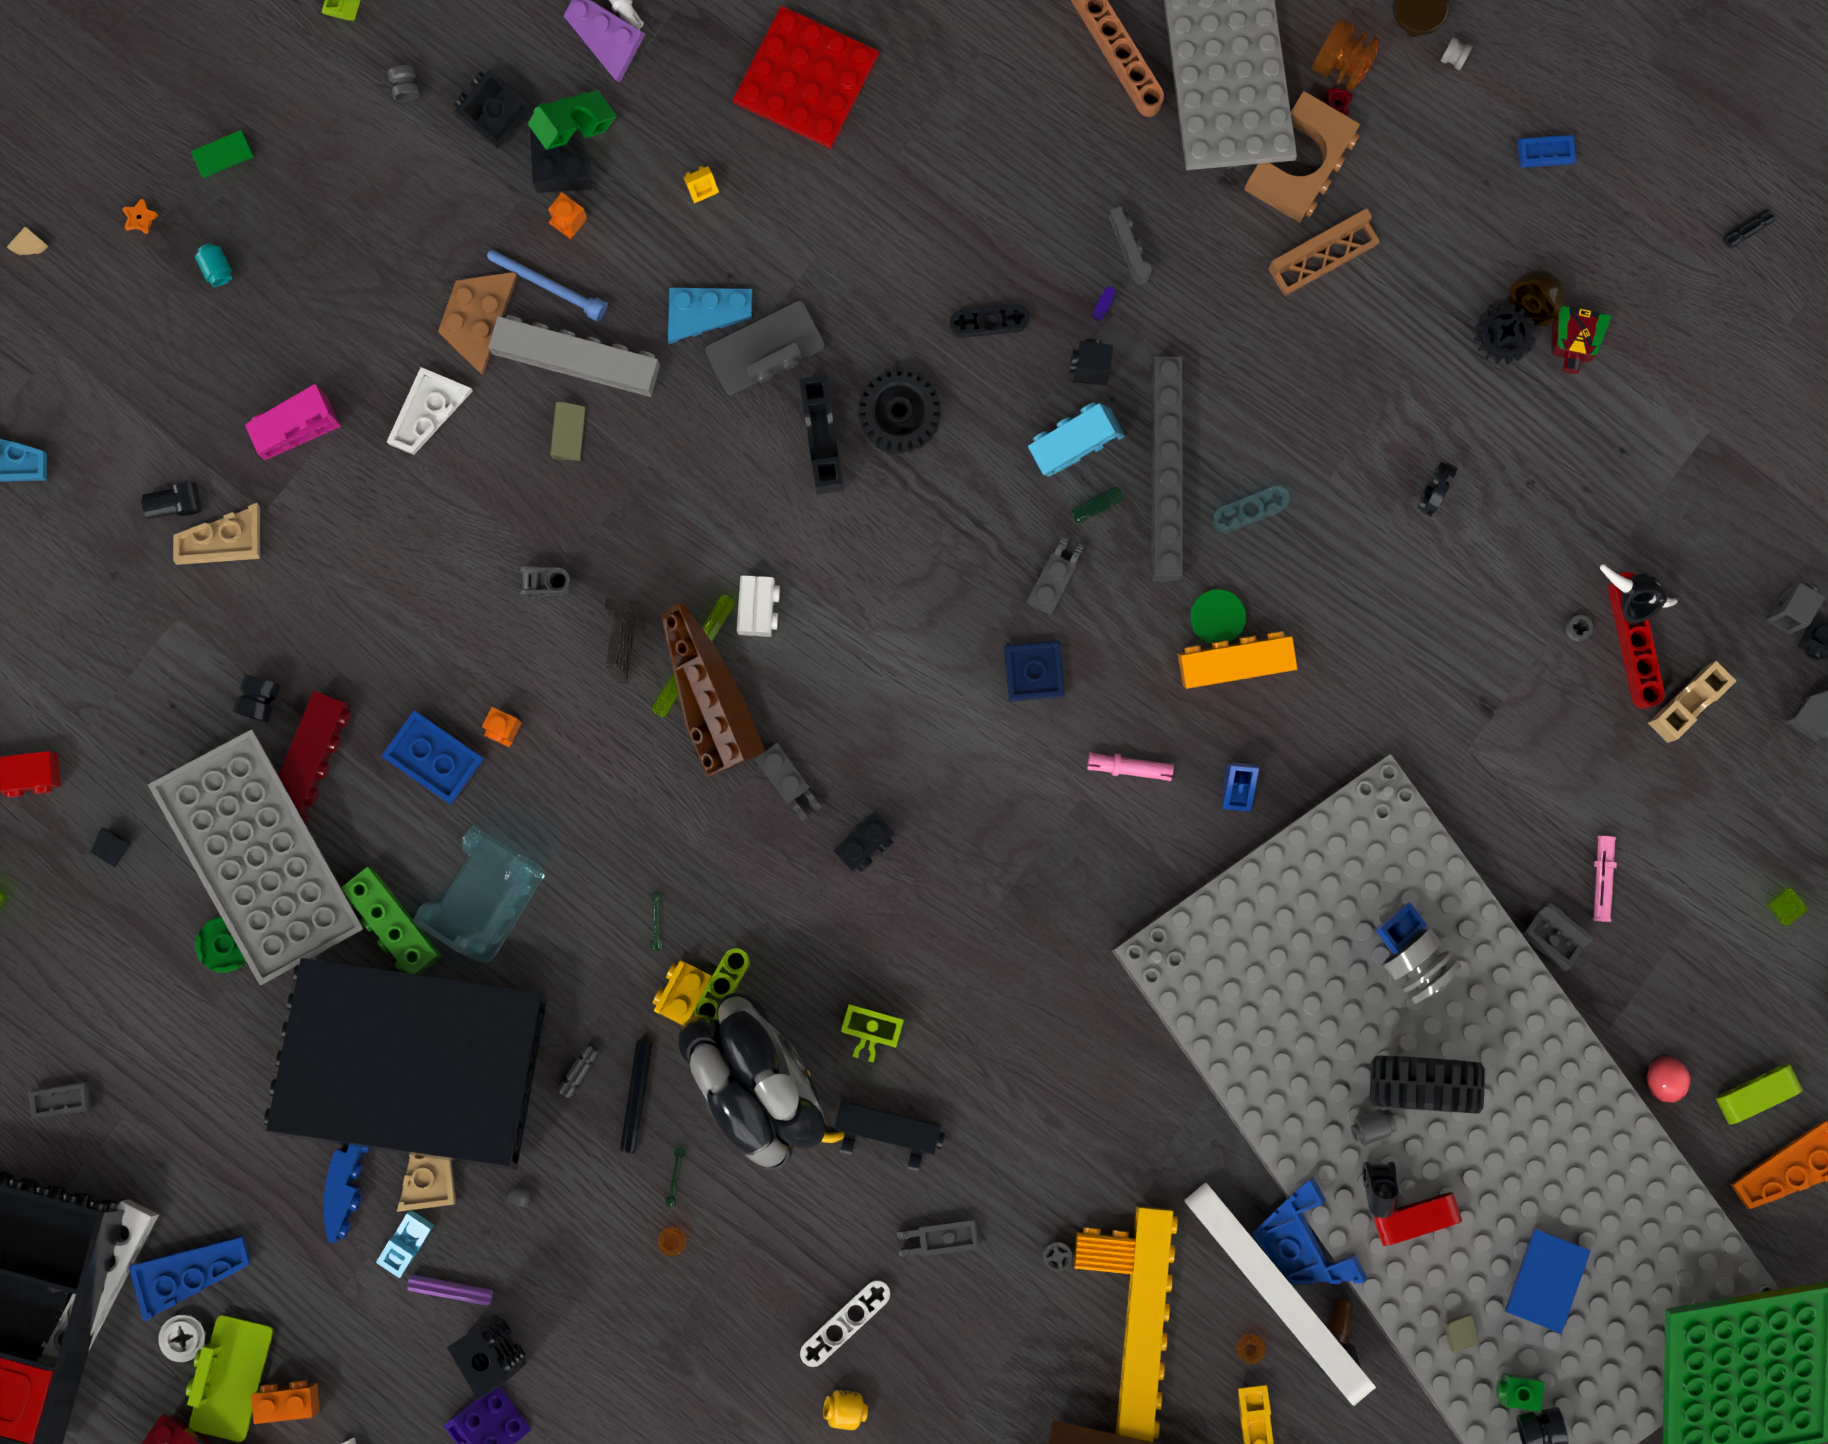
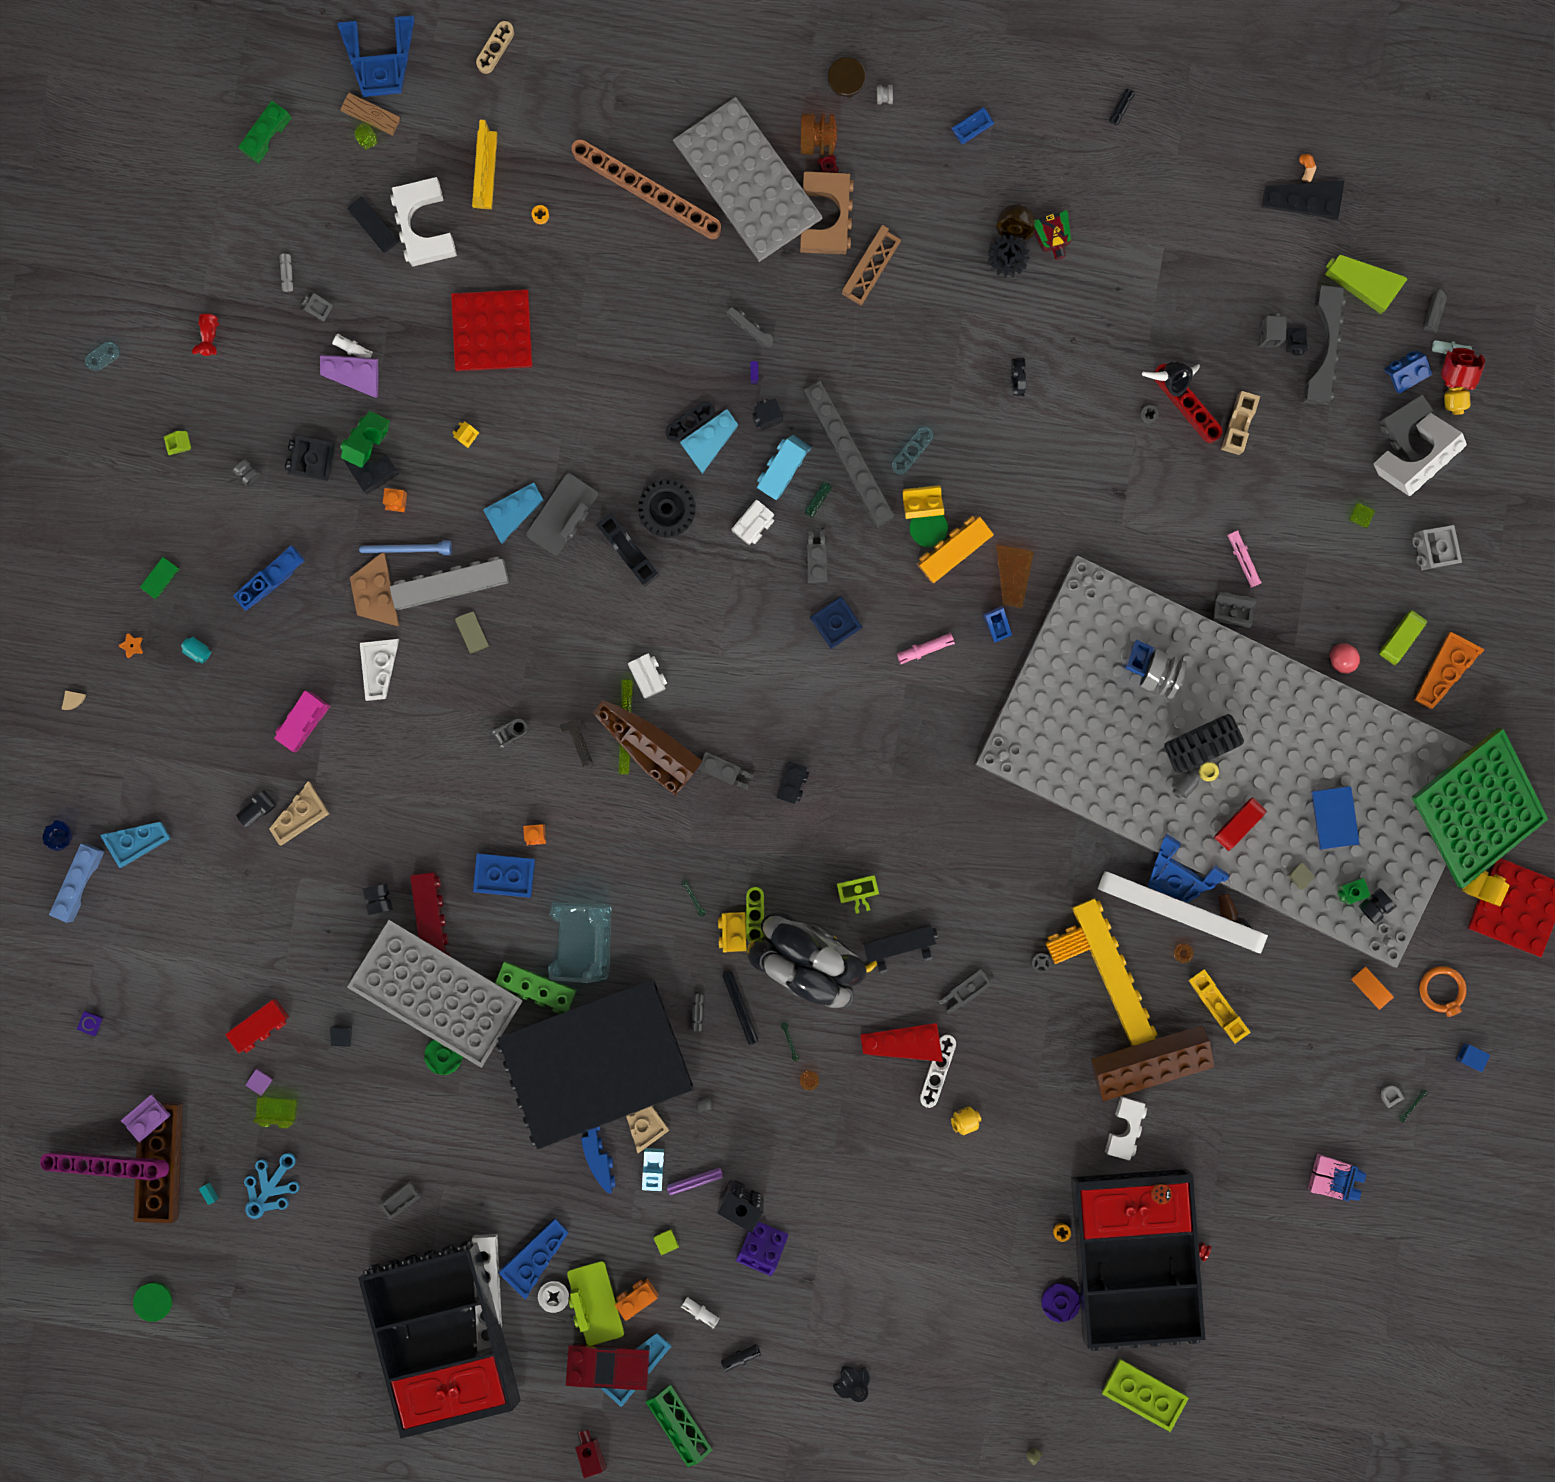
camera: 30 degrees left, 5 degrees up
black piece [1362,1162,1399,1218] -> none
none -> blue slope [233,546,305,611]
none -> lime tile [653,1229,679,1255]
none -> medium azure wing [680,409,738,474]
none -> white brick [732,500,774,546]
none -> red wing [860,1023,943,1062]
none -> yellow bracket [902,485,944,519]
none -> clear orange wing [996,544,1034,609]
none -> light yellow tile [1198,762,1219,781]

